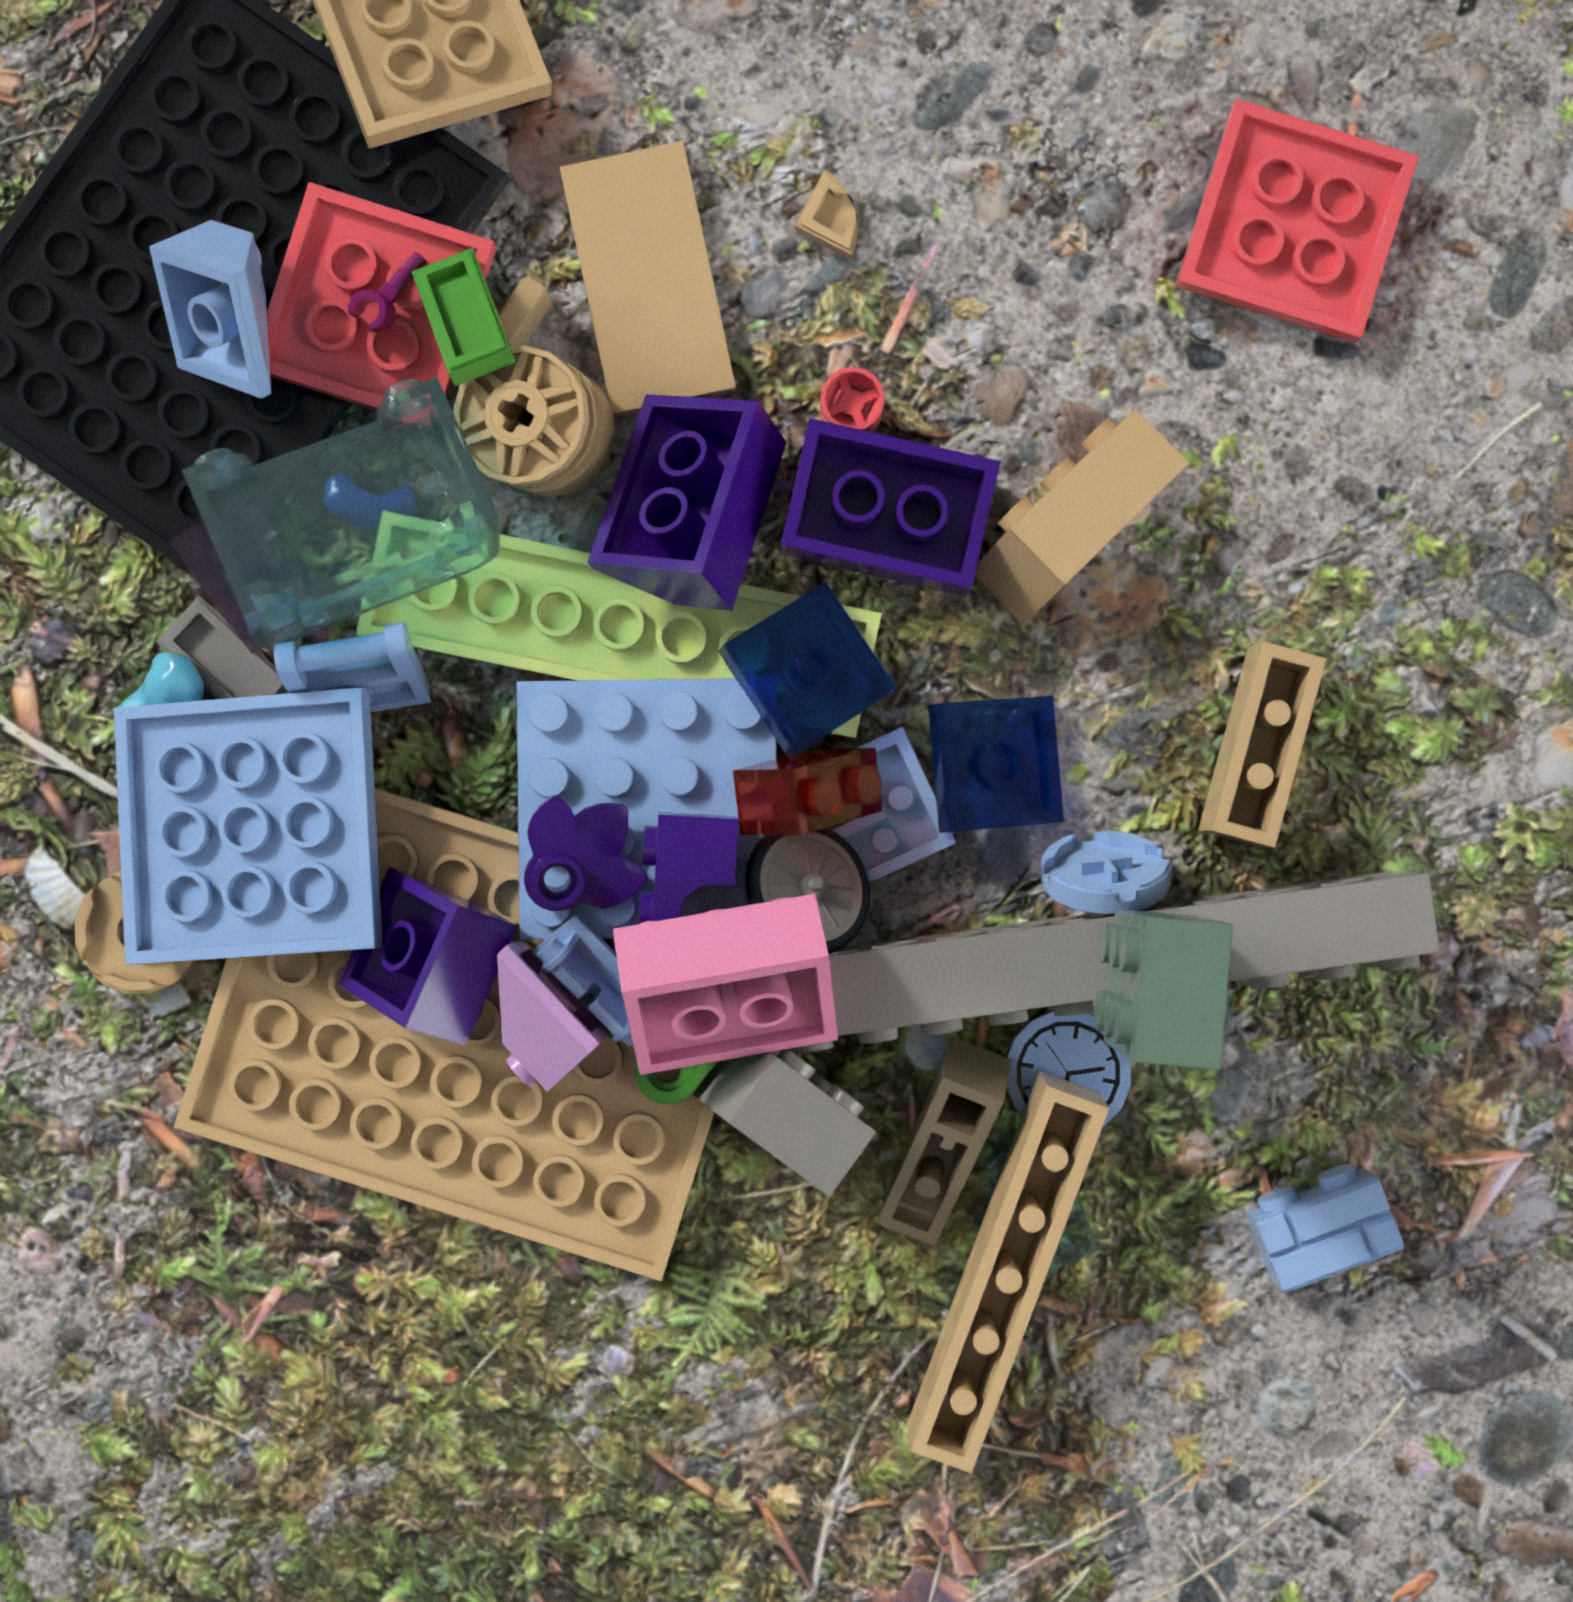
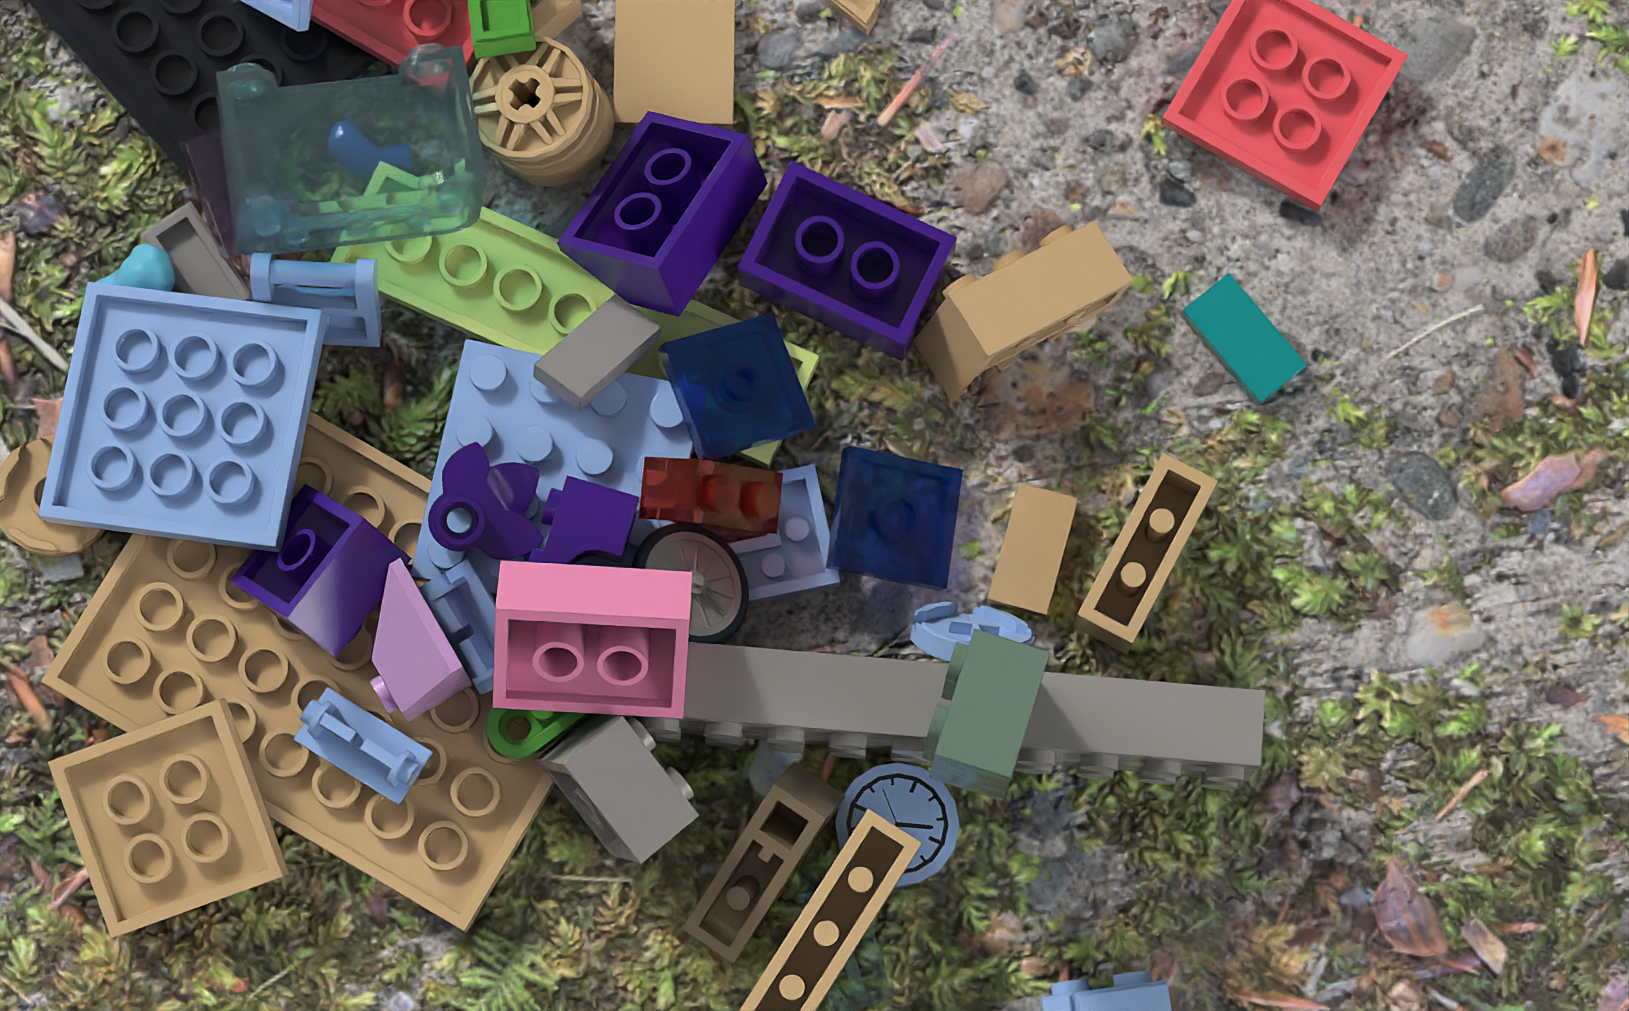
camera: 15 degrees right, 10 degrees down
coral wheel [820,367,885,432] -> none
none -> tan plate [48,697,289,938]
none -> light blue hinge [293,687,433,805]
none -> light grey tile [533,294,661,411]
none -> tan tile [987,482,1078,618]
none -> teal tile [1181,273,1307,406]

